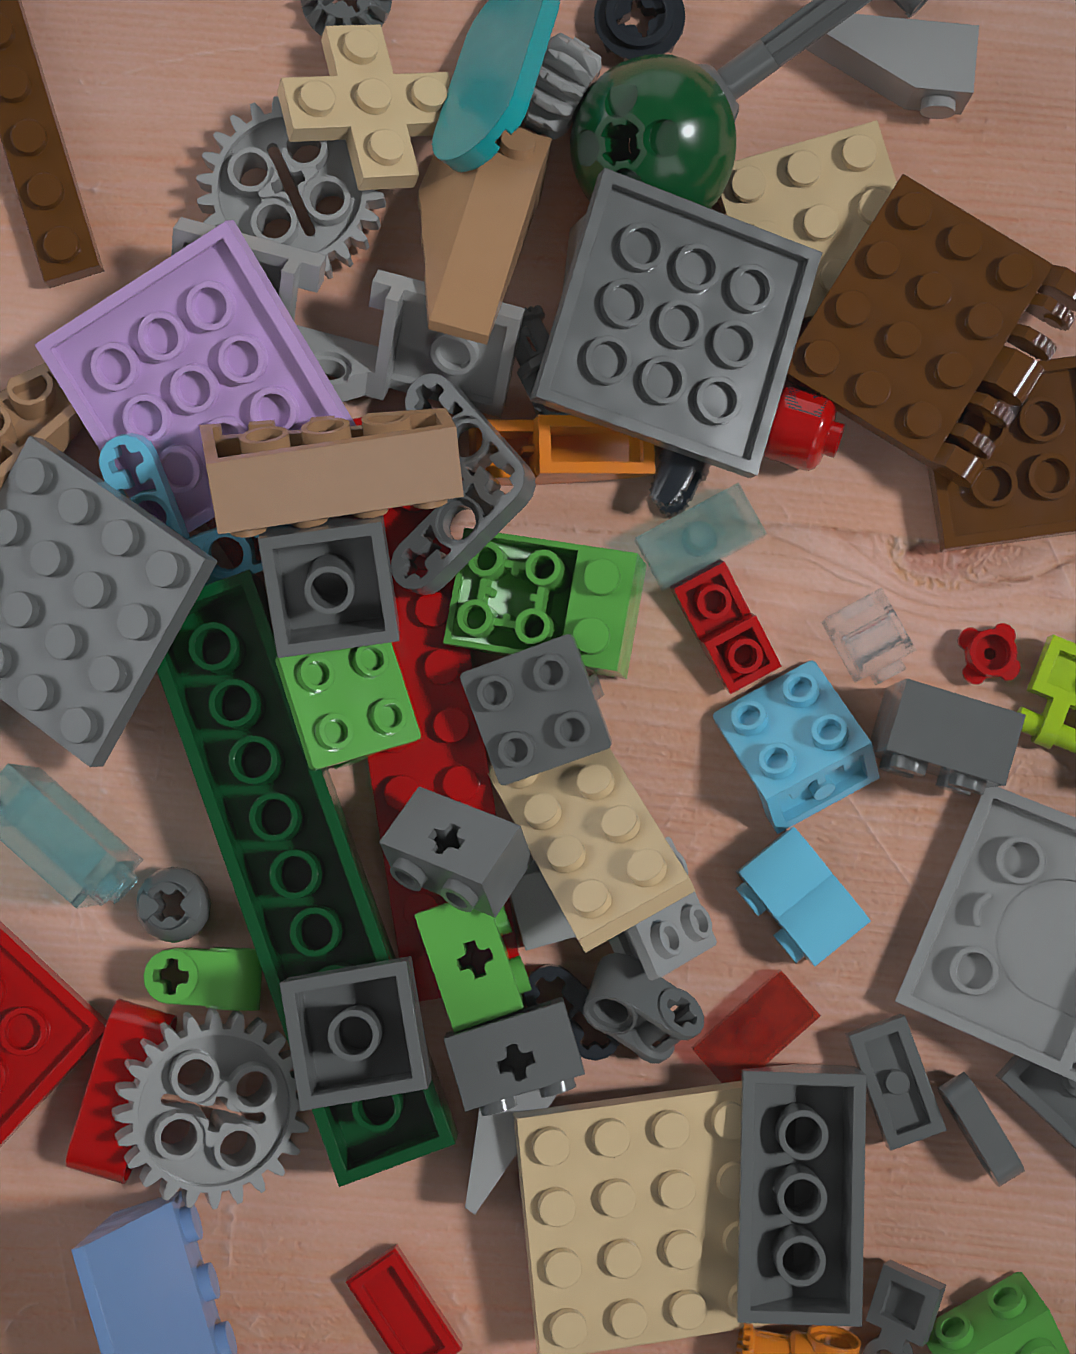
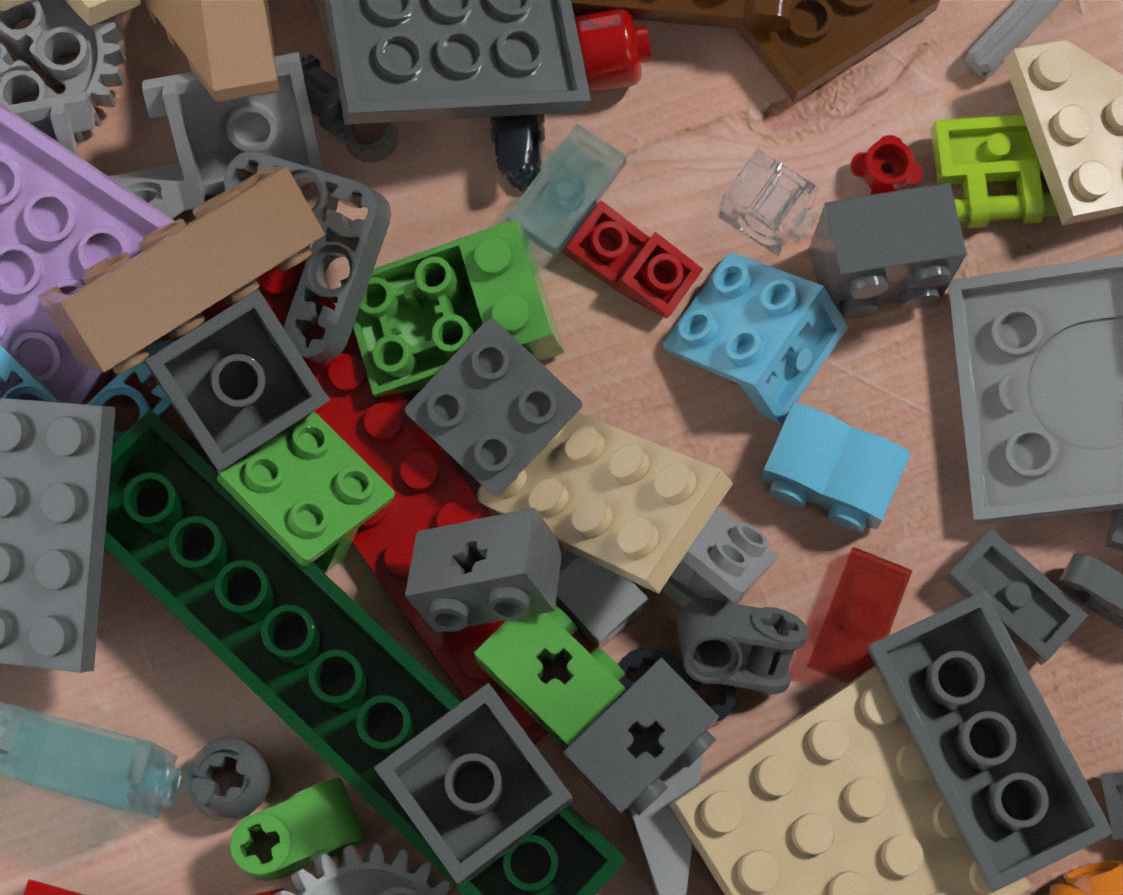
camera: 30 degrees left, 10 degrees down
orange slope [468,415,655,486] -> none

